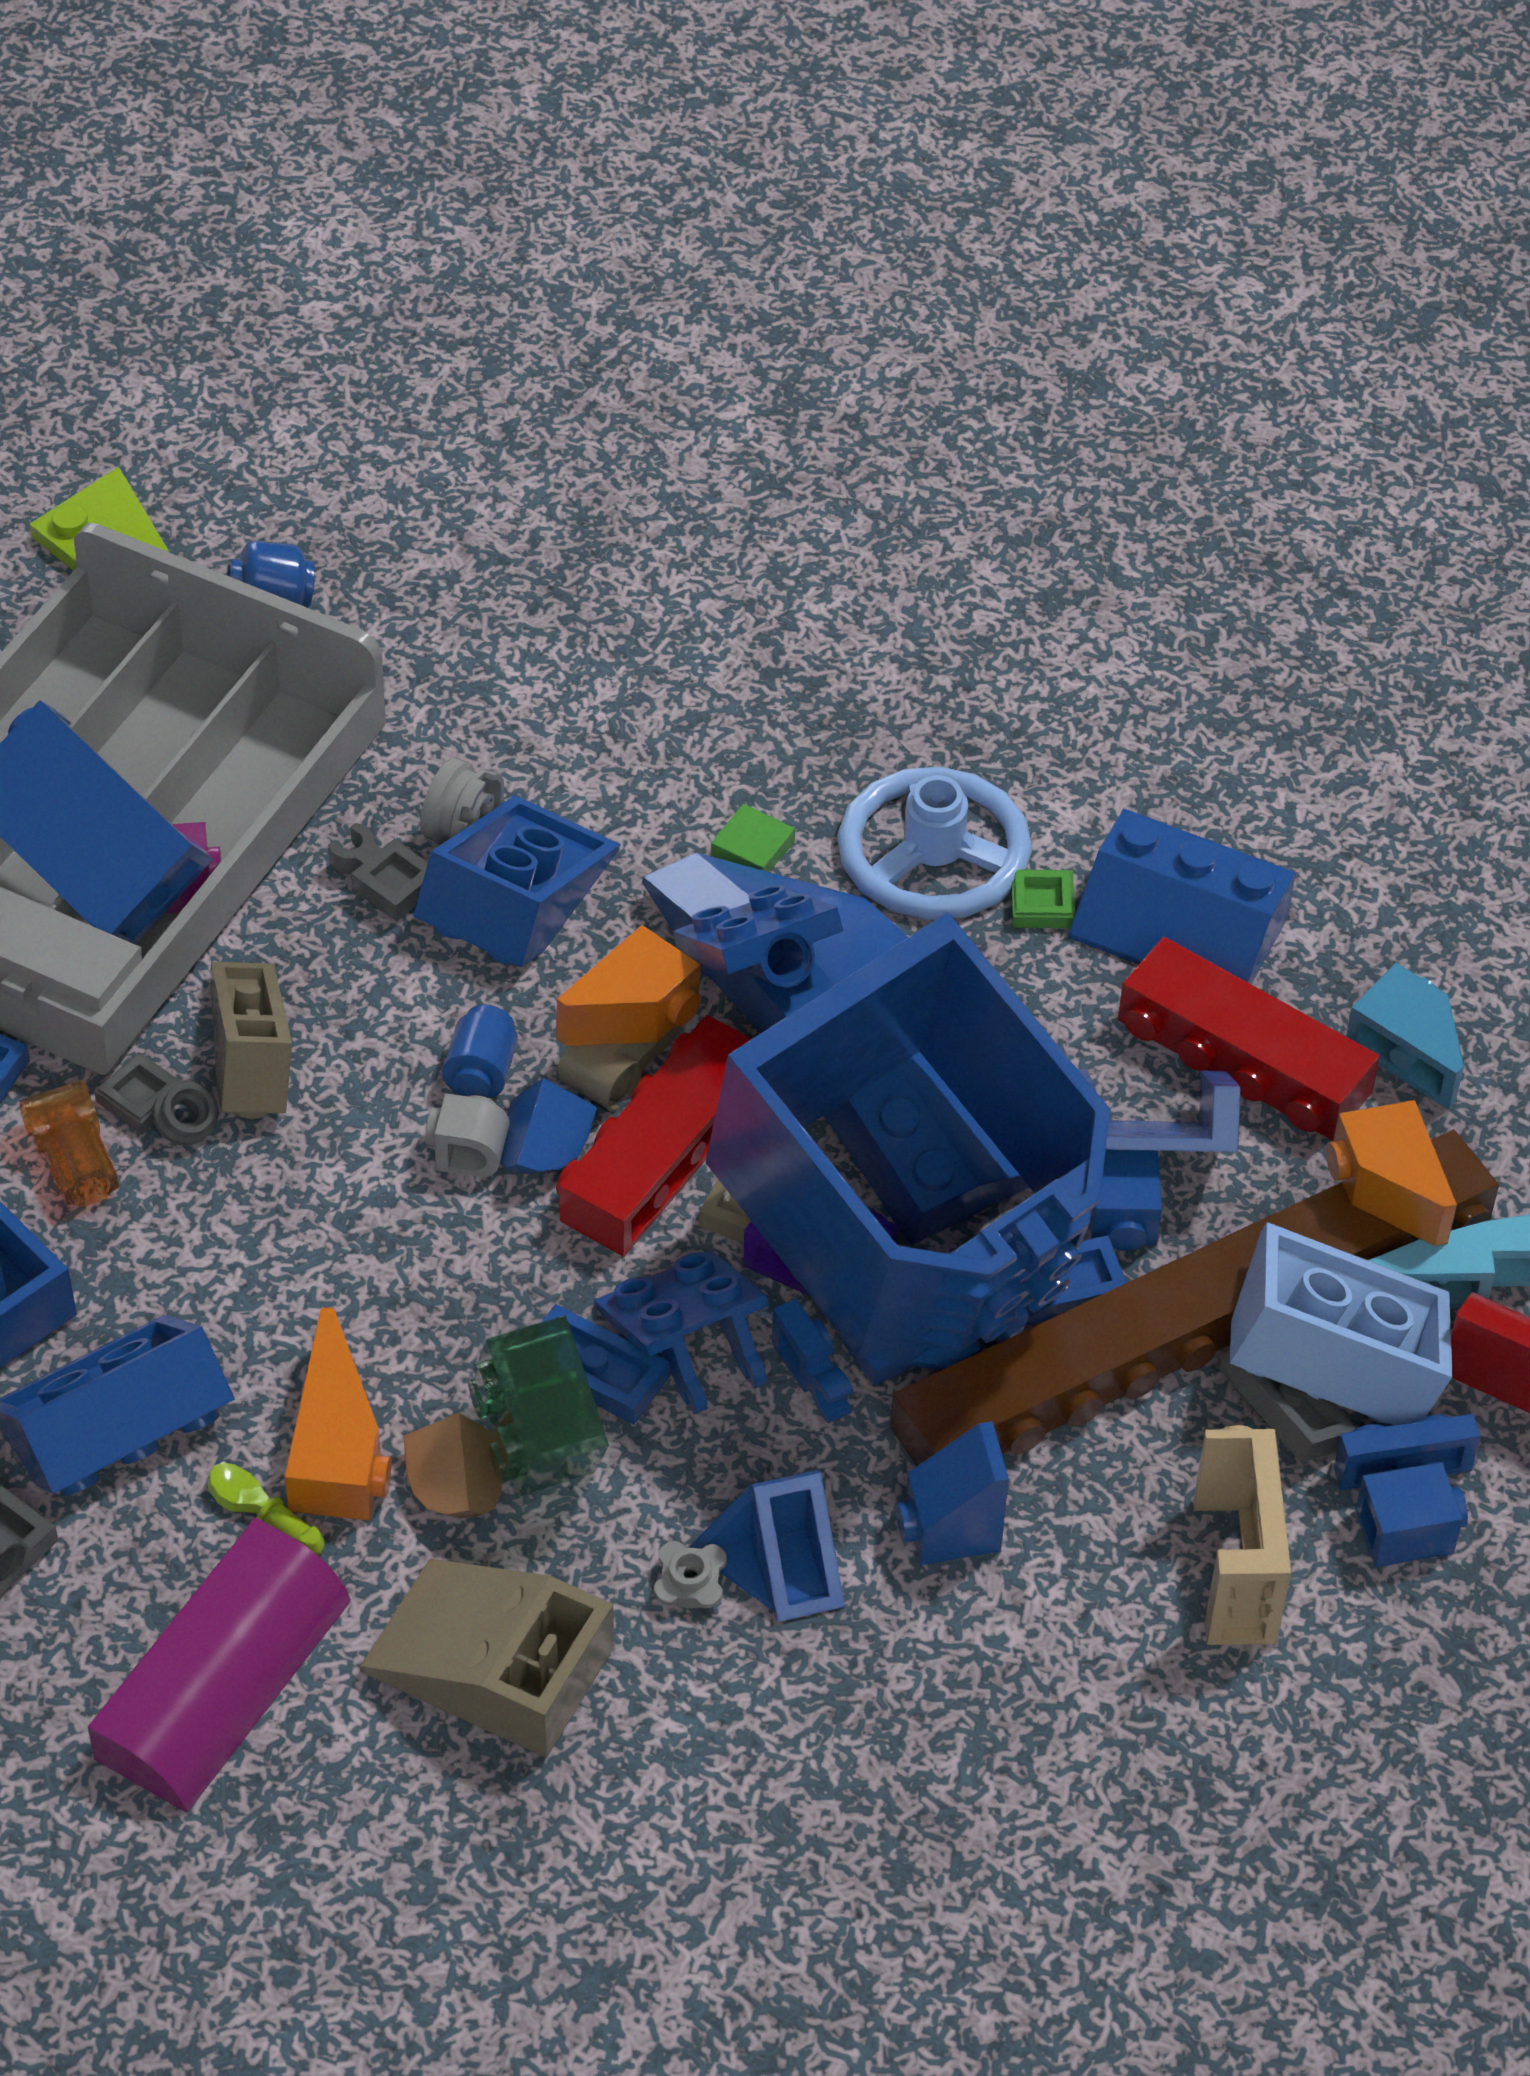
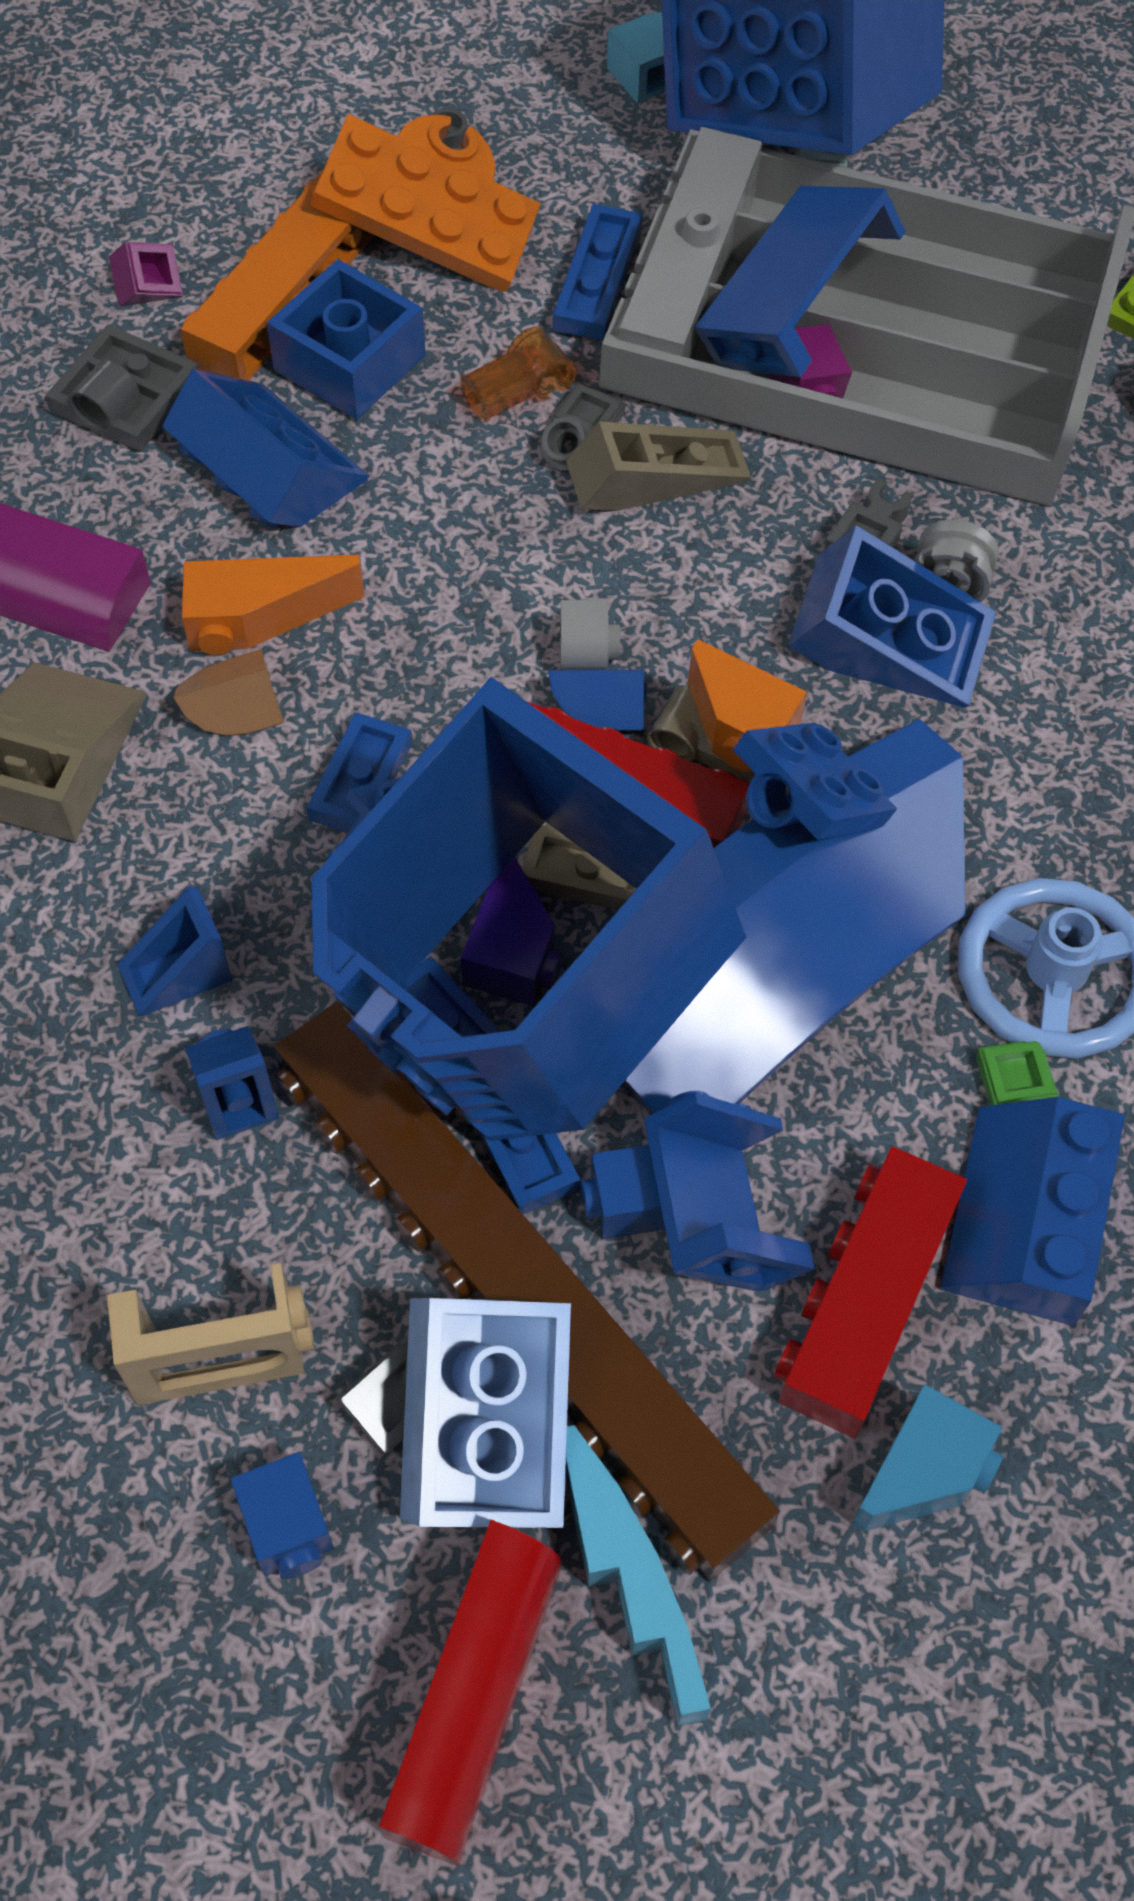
camera: 80 degrees right, 10 degrees up
lime piece [207,1462,324,1555] -> none
blue brick [442,1005,518,1098] -> none
clear green brick [468,1315,609,1498] -> none
light grey plate [654,1541,727,1609] -> none
bright green tile [711,804,795,872] -> none
orange slope [1326,1100,1457,1246] -> none
blue plate [1333,1414,1481,1491] -> none

